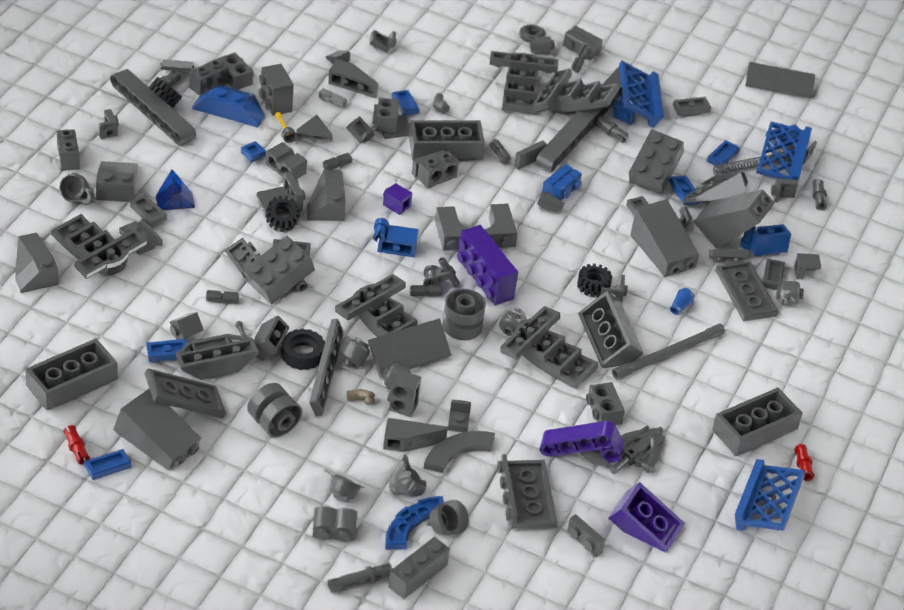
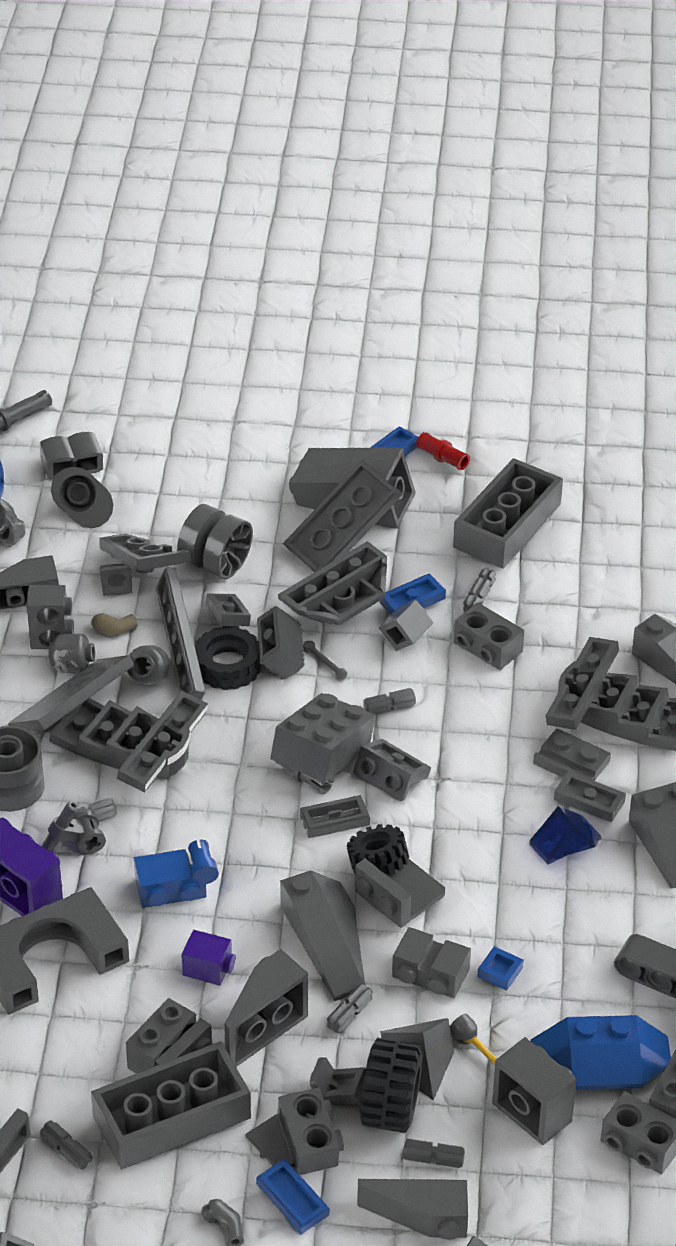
camera: 165 degrees right, 0 degrees up
none -> dark grey wing [99,534,191,573]
none -> dark grey bracket [99,564,133,596]
none -> dark grey plate [206,593,251,628]
none -> dark grey slope [224,949,308,1067]
none -> black tyre [360,1037,423,1133]
none -> dark grey brick [454,602,525,670]
none -> dark grey axle [463,568,496,612]

